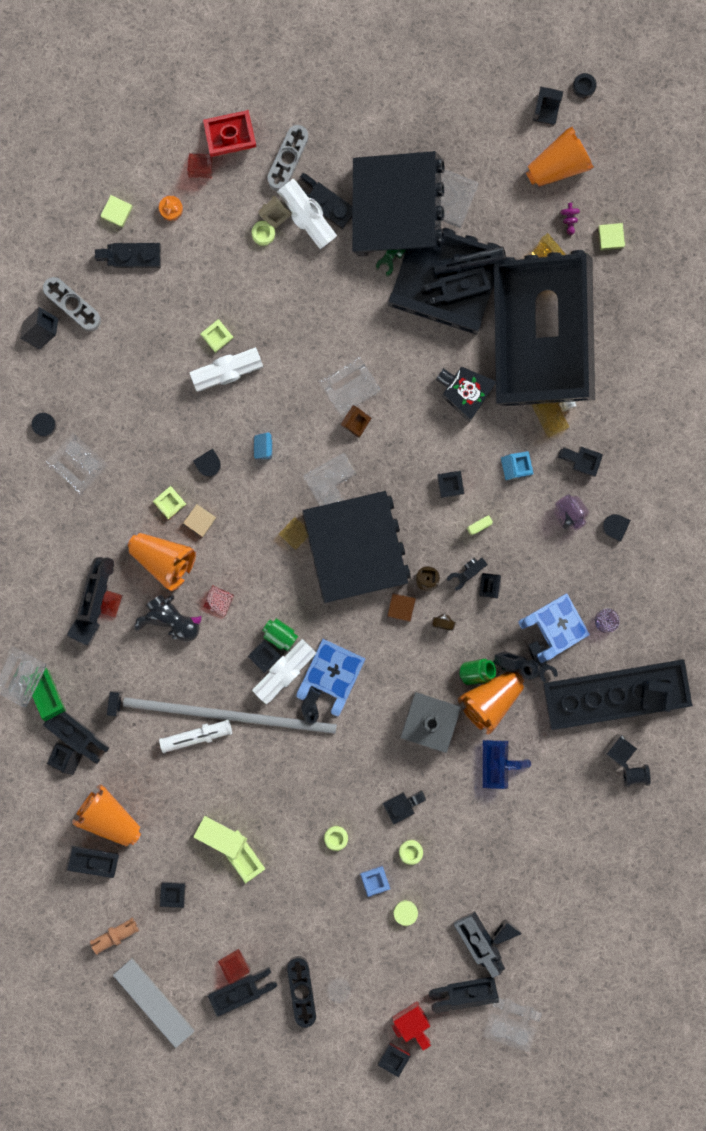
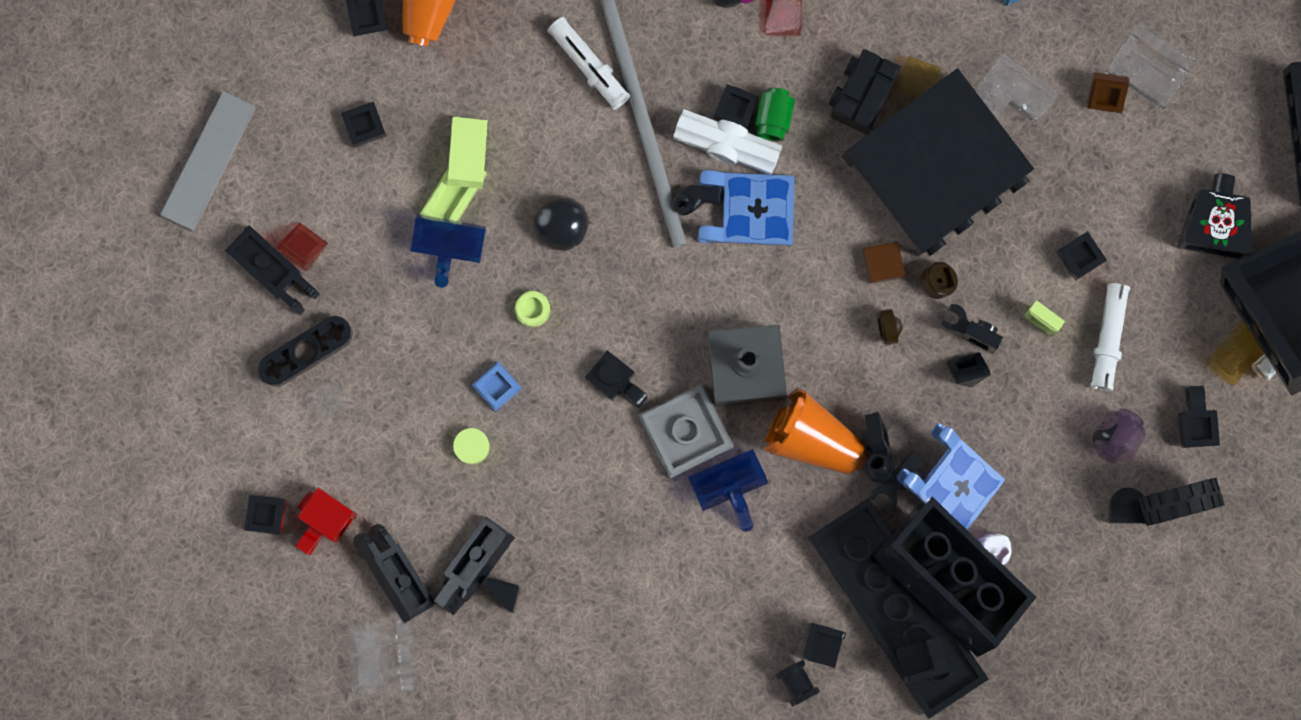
camera: 70 degrees right, 5 degrees down
nougat pin [90,917,140,955] -> none
yellowish green tile [399,840,423,865] -> none
green brick [459,659,496,686] -> none
dark azure slope [501,451,534,480] -> none
none -> clear blue plate [410,214,486,288]
none -> black hair [535,197,590,251]
none -> light grey tile [639,383,734,479]
none -> black brick [828,49,901,135]
none -> black brick [873,496,1037,657]
none -> white pin [1090,283,1130,392]
none -> black tyre [1139,477,1225,526]

